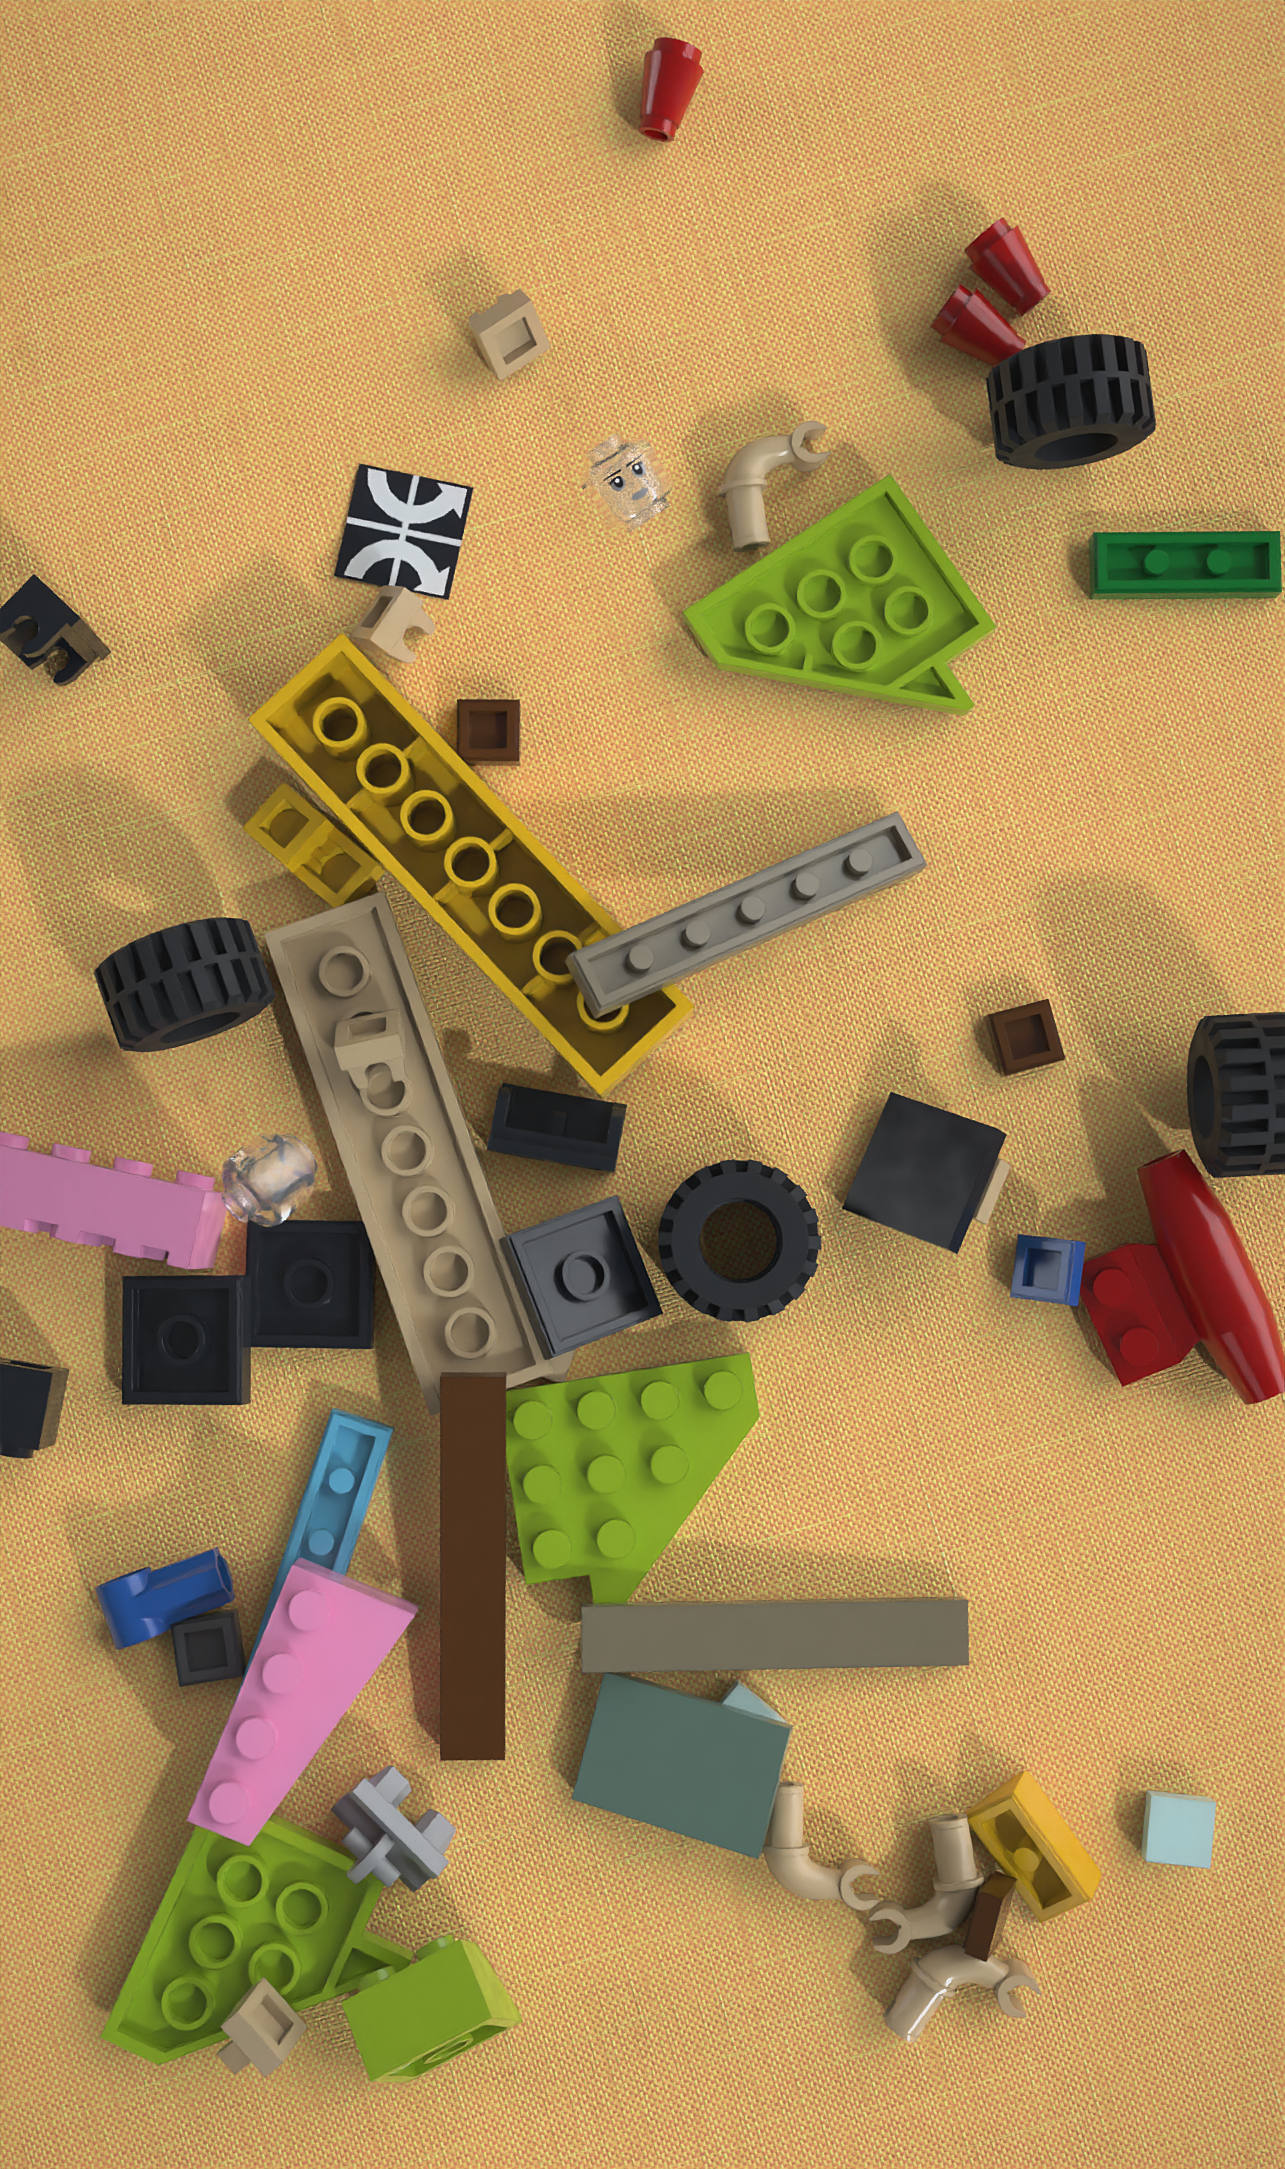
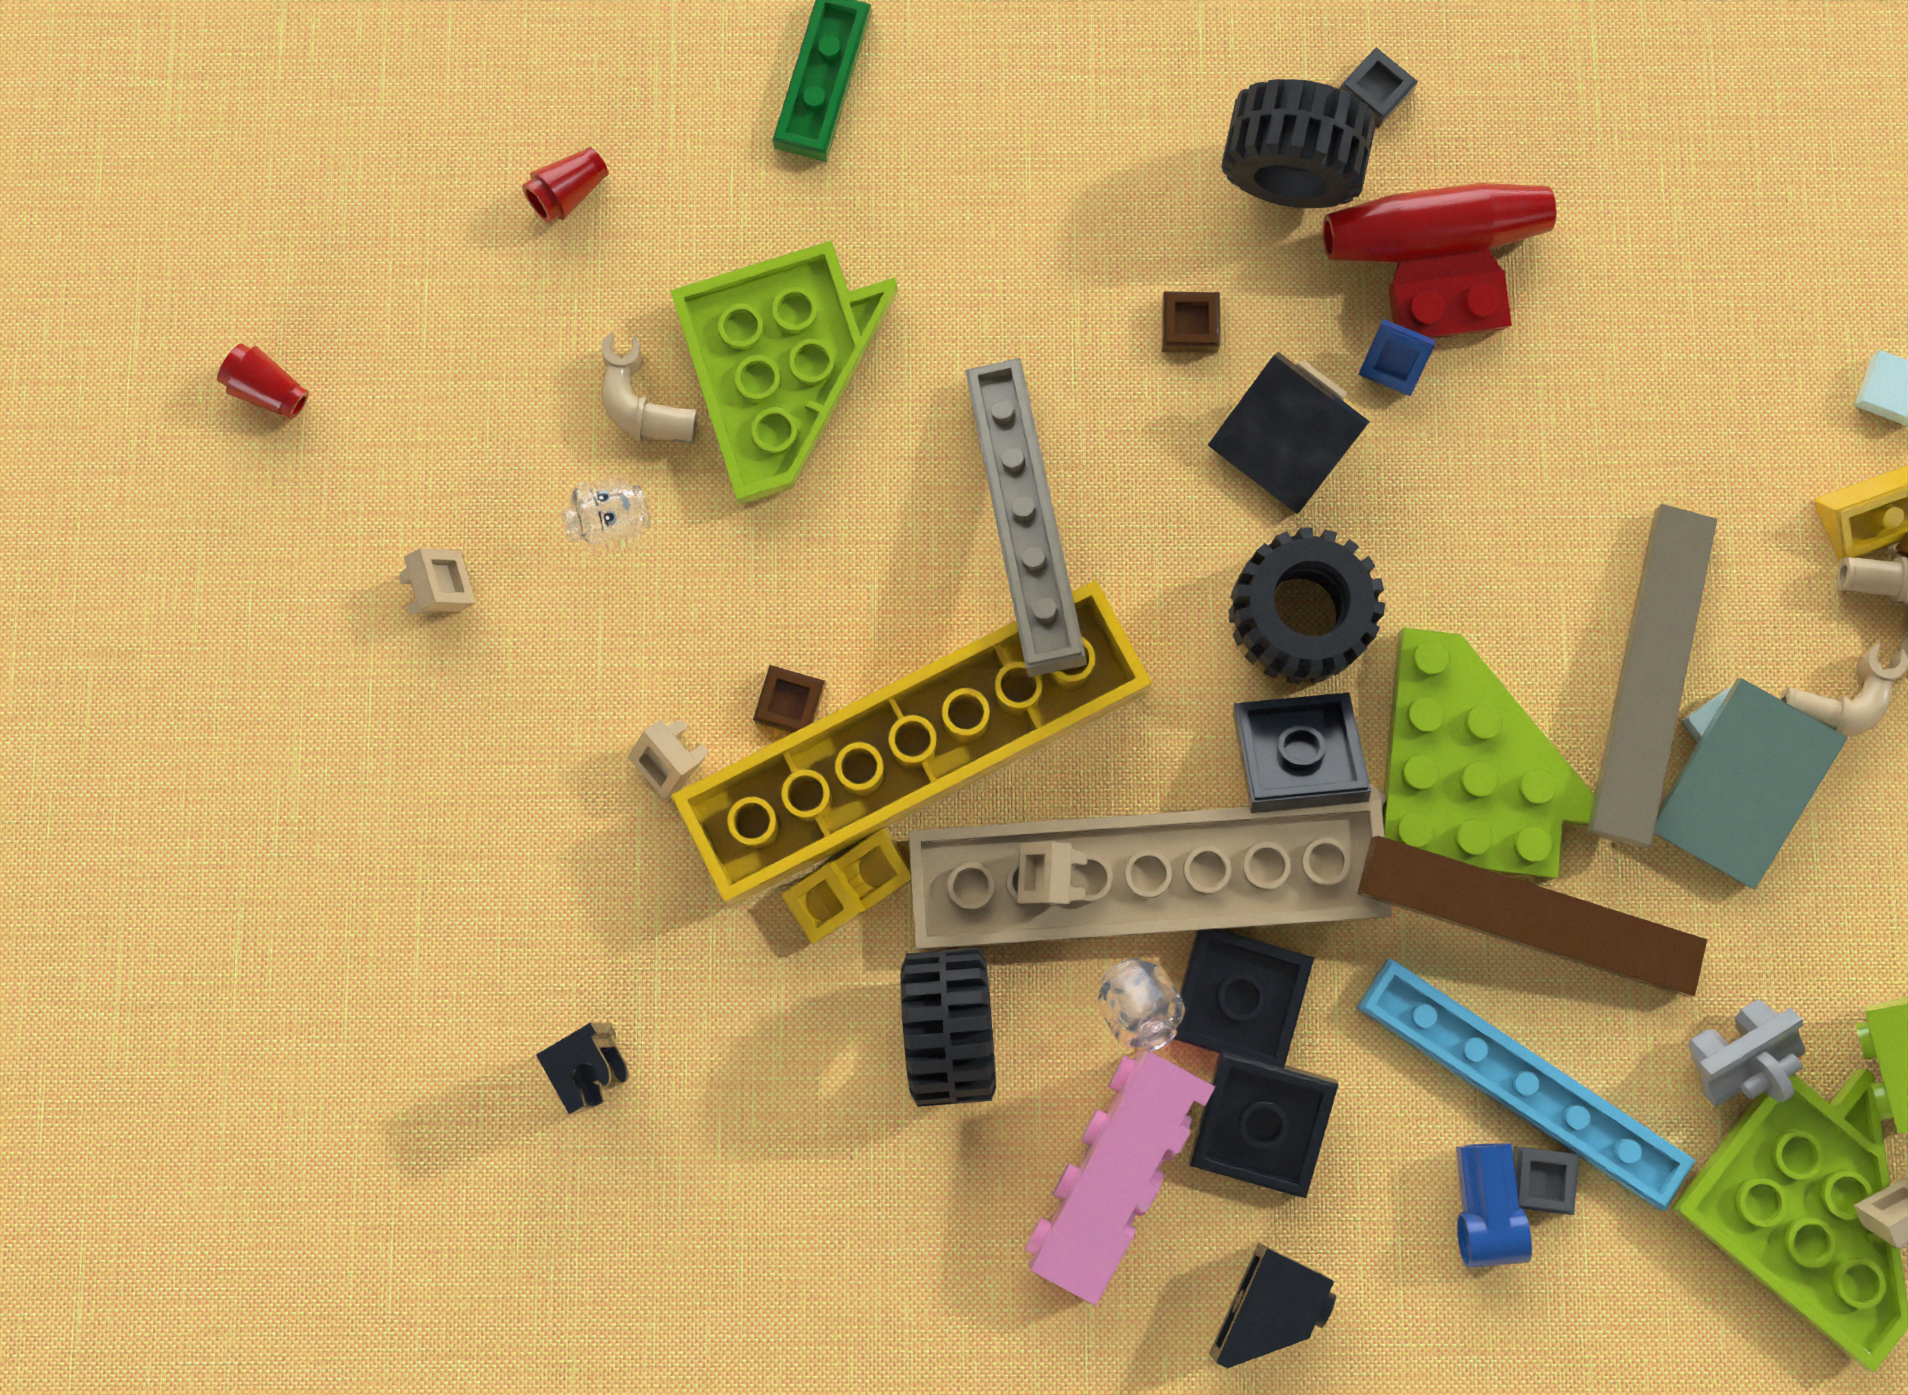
camera: 75 degrees left, 5 degrees down
bright pink wedge [186,1557,419,1846] -> none
sticker [334,464,474,600] -> none
black hinge [487,1083,627,1173] -> none
red cone [964,217,1052,317] -> none
black tyre [986,334,1156,470] -> none

